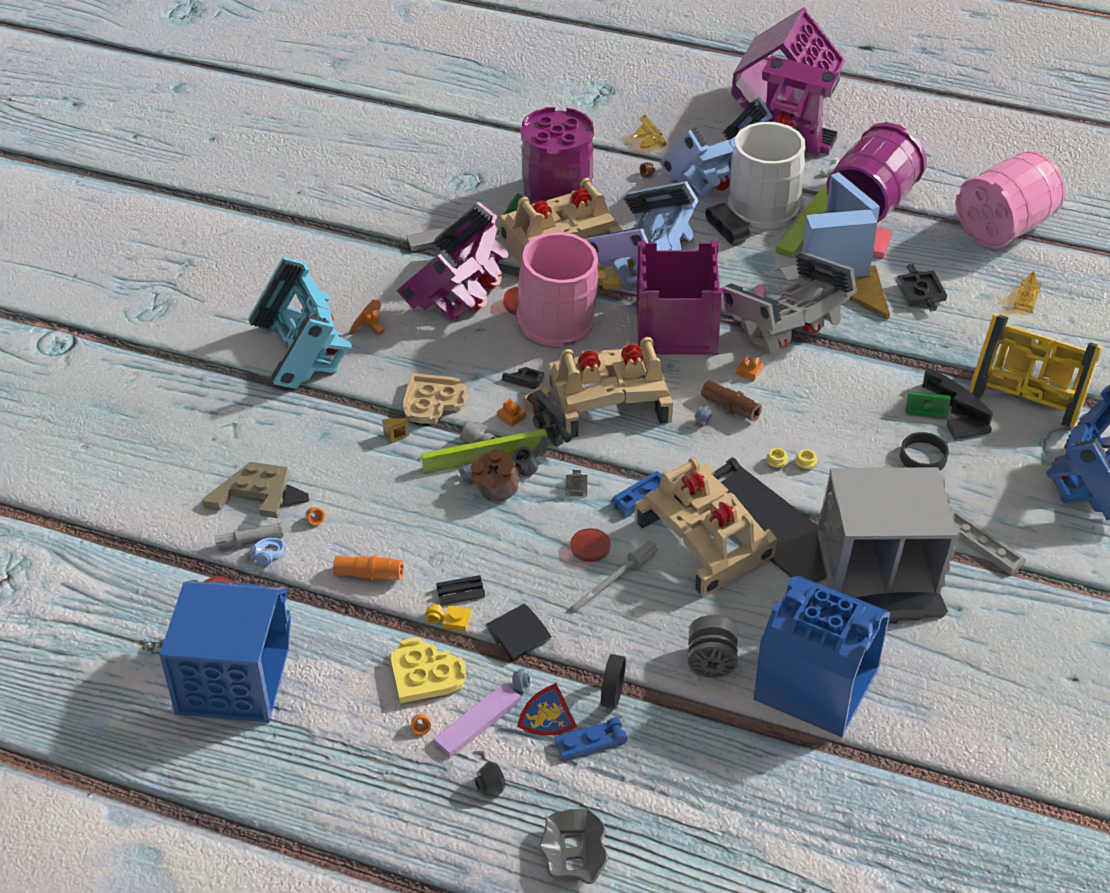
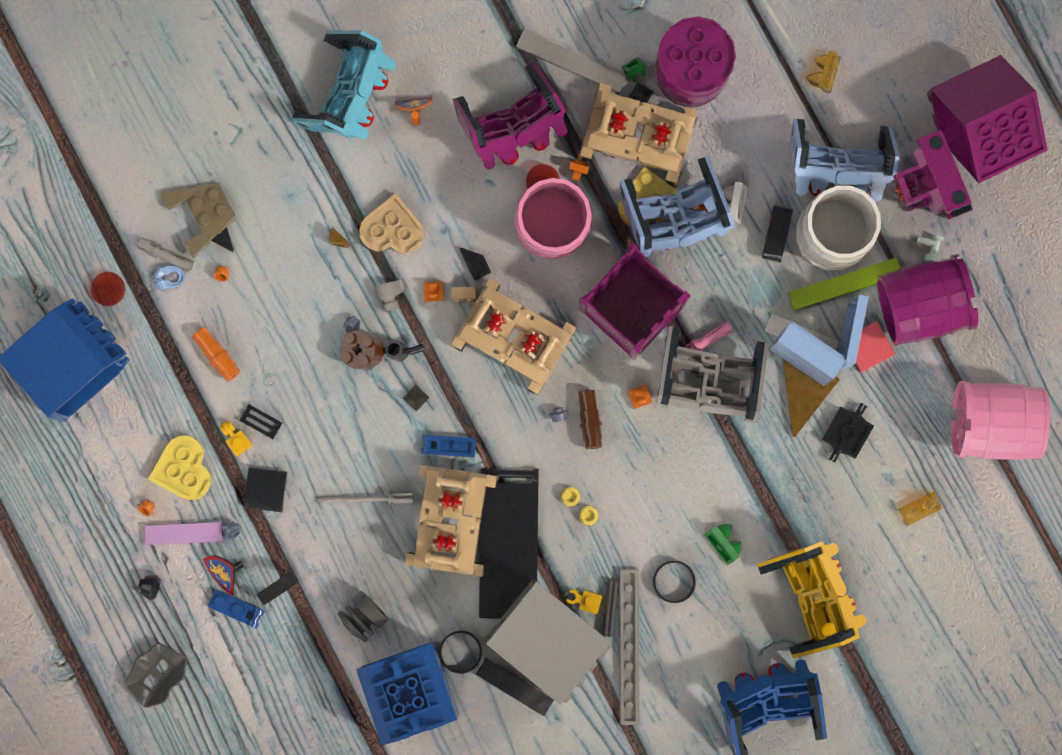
camera: 40 degrees right, 40 degrees up
lime tile [421,429,547,473] -> none
black plate [527,389,572,447] -> none
clear red piece [570,528,611,562] -> none
reddish brown hinge [639,162,655,177] -> none
black slope [922,368,993,425] -> none
black tile [947,417,992,439] -> none

